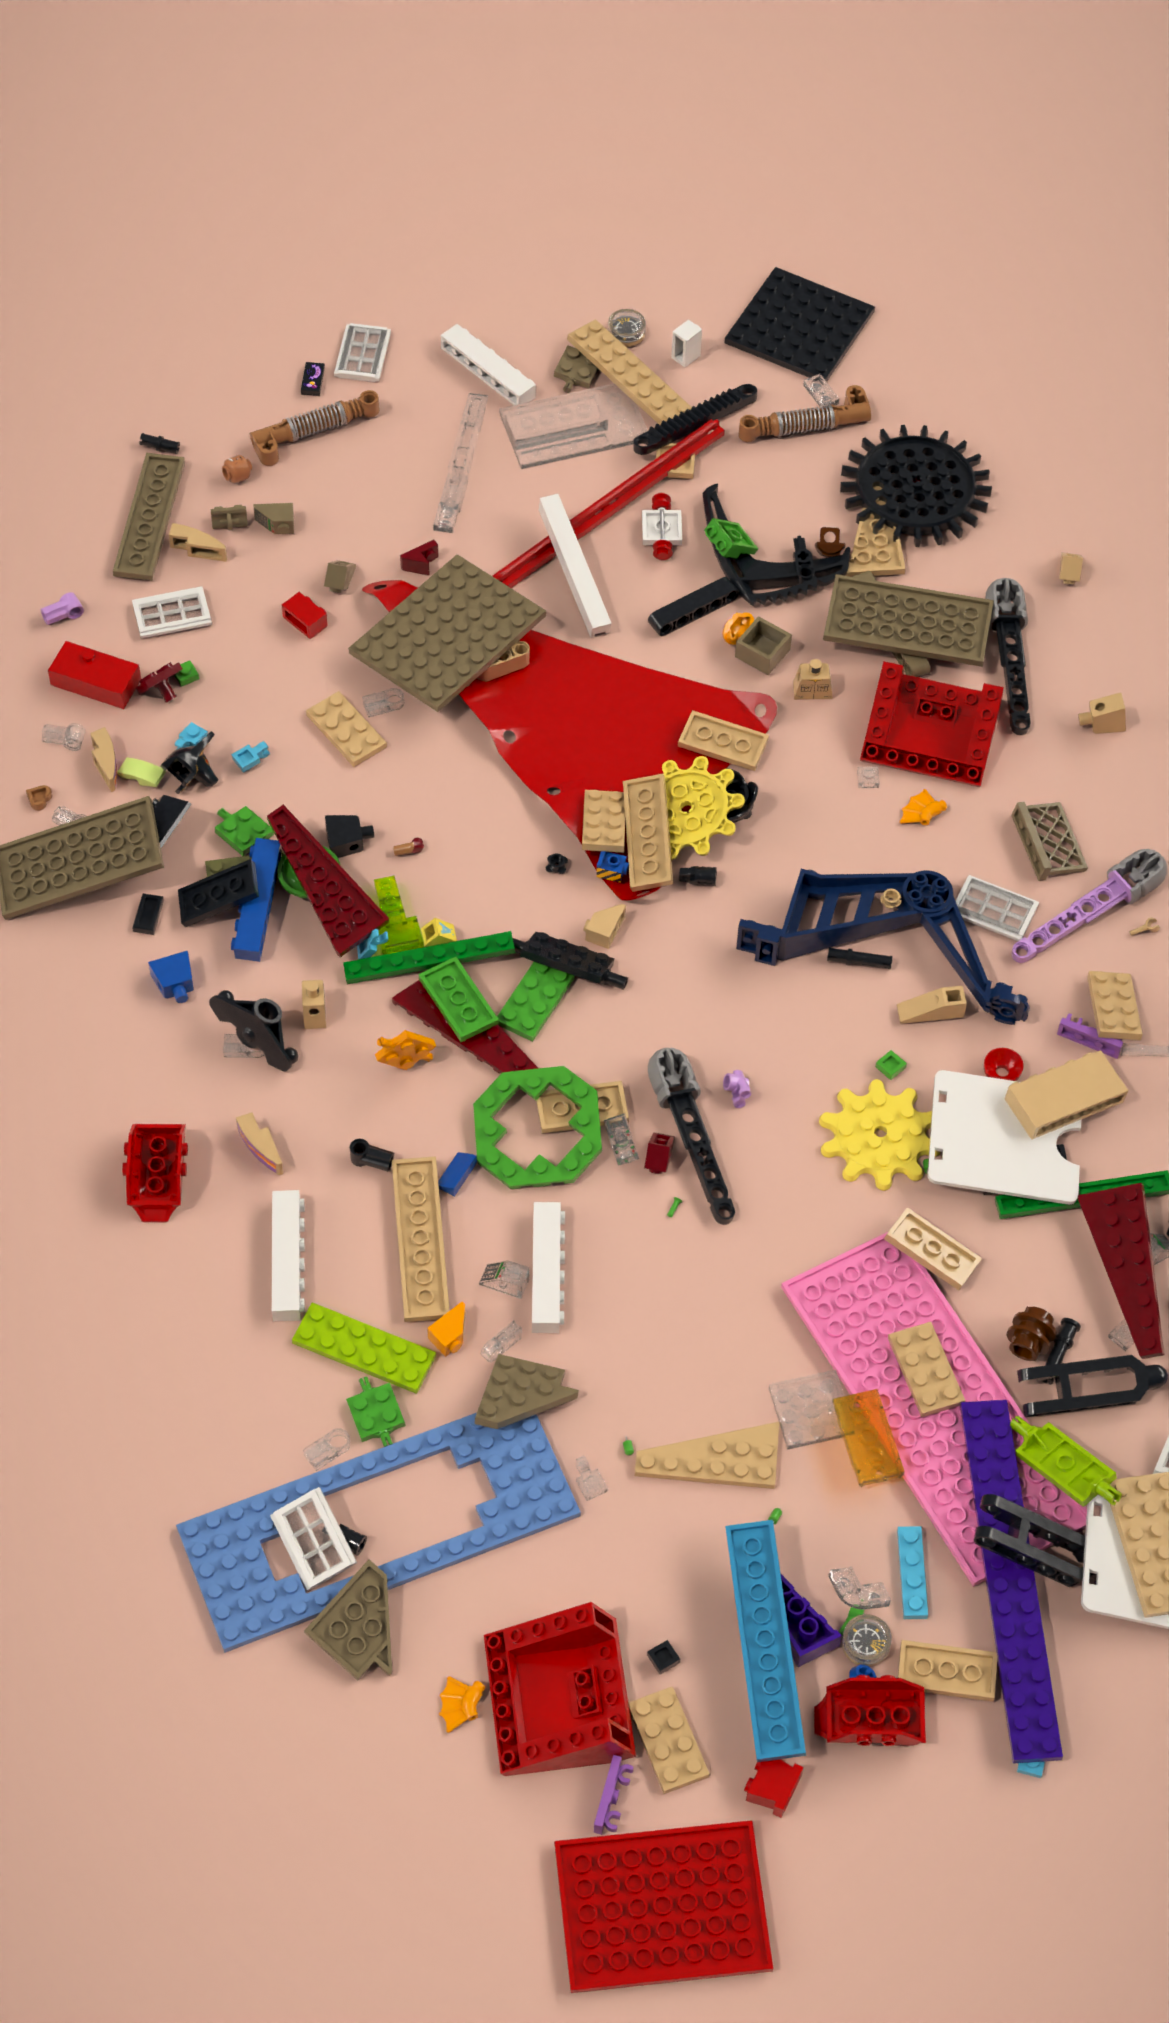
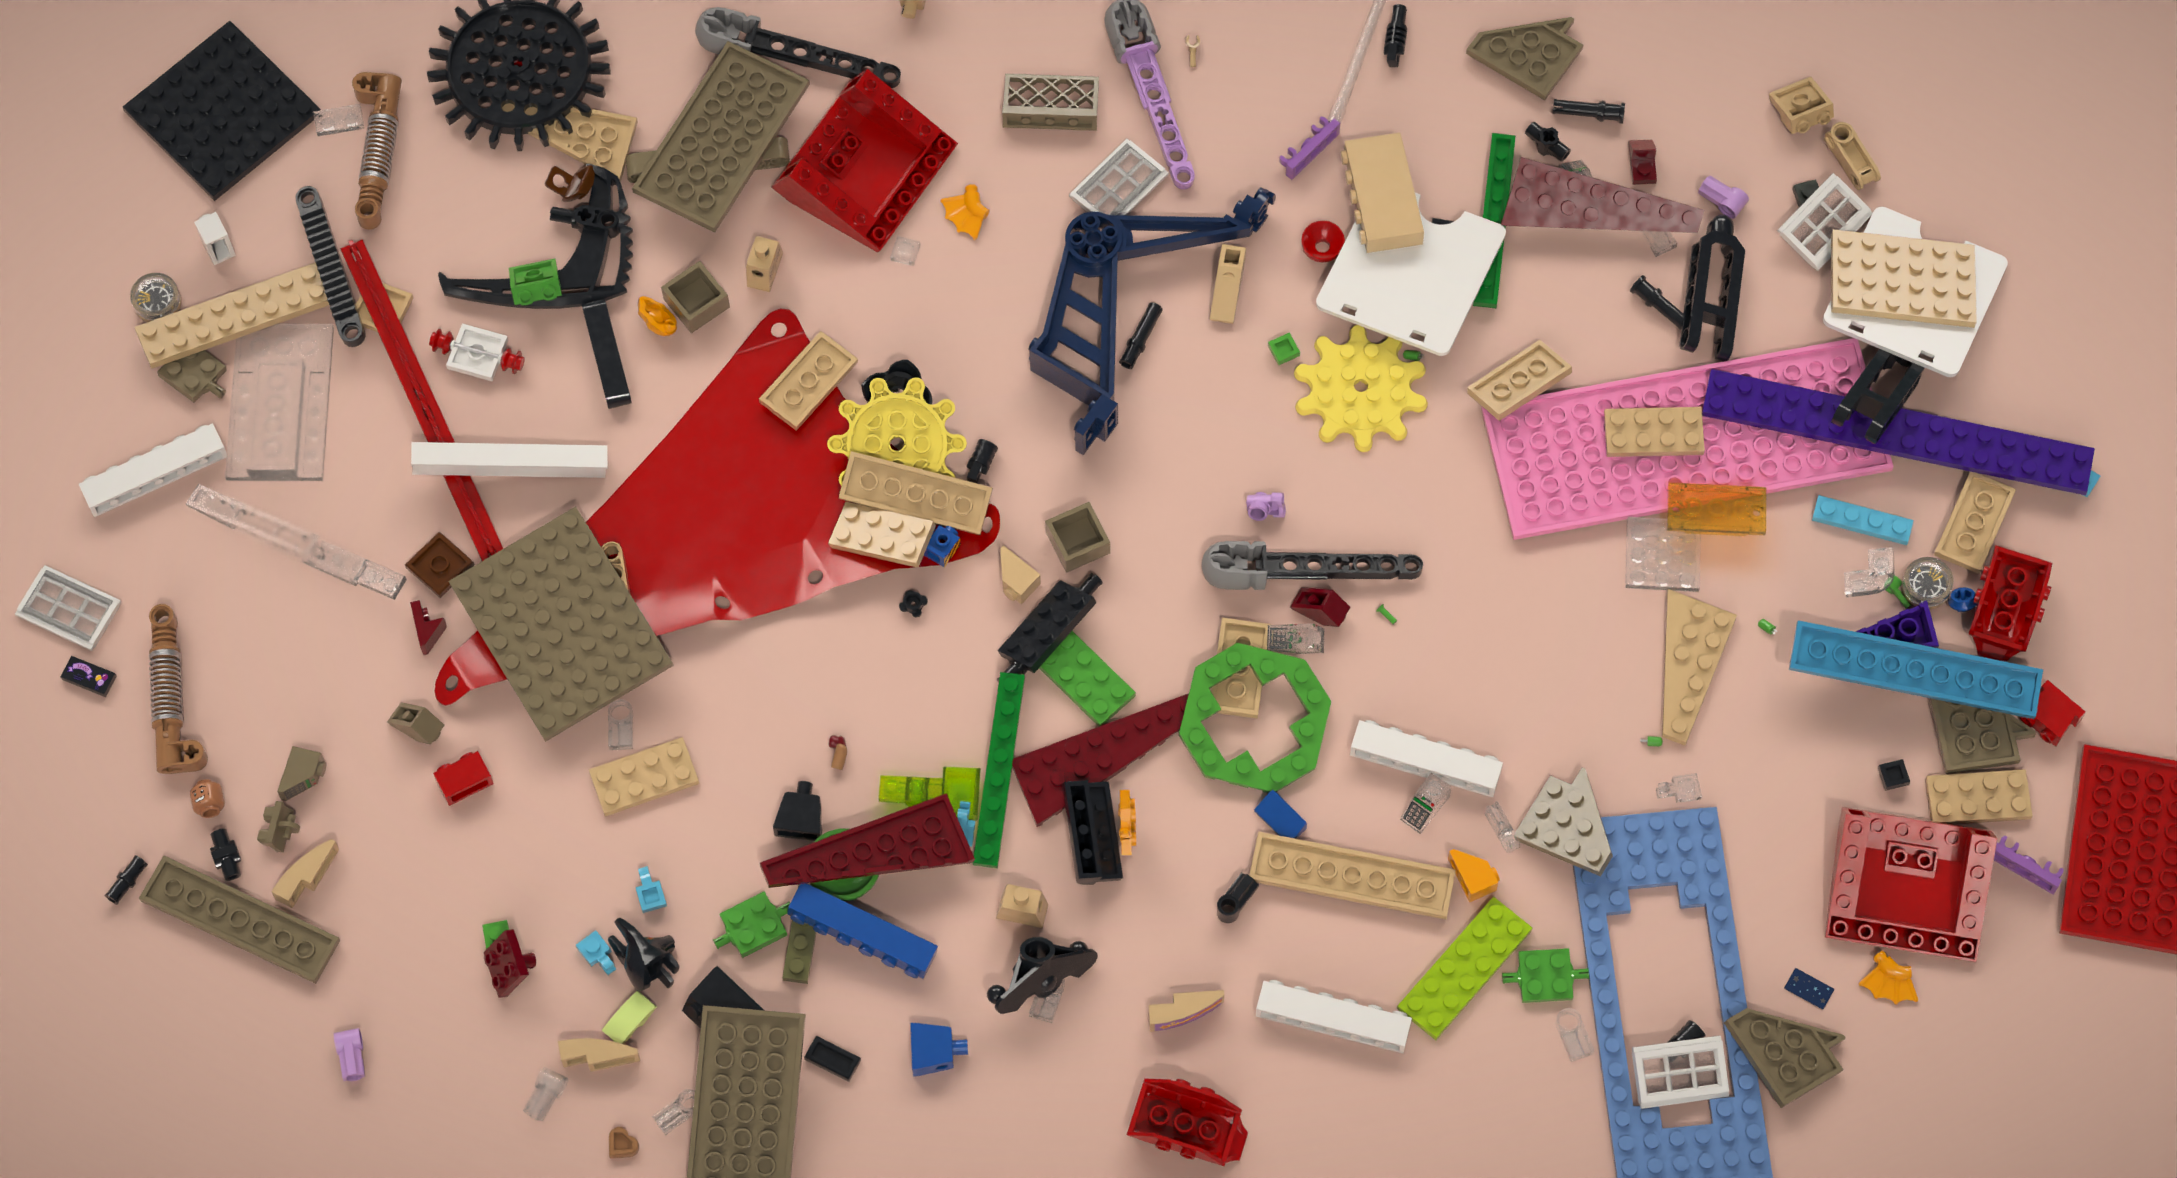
camera: 70 degrees left, 10 degrees up
red brick [48,641,141,709] -> none
white piece [132,586,212,639] -> none
black plate [178,859,259,927] -> none
bright green plate [418,957,499,1042] -> none
light yellow brick [421,918,457,947] -> none
tan plate [880,889,901,909] -> none
reddish brown piece [1006,1306,1057,1361] -> none
lime plate [1010,1416,1122,1507] -> none
tan plate [1087,971,1143,1040] -> none
none -> black axle [210,829,241,881]
none -> reddish brown plate [405,532,475,598]
none -> dark tan piece [1045,502,1110,573]
none -> black brick [1062,780,1123,885]
none -> dark blue sticker [1784,968,1834,1010]
none -> dark tan wing [1929,698,2036,774]

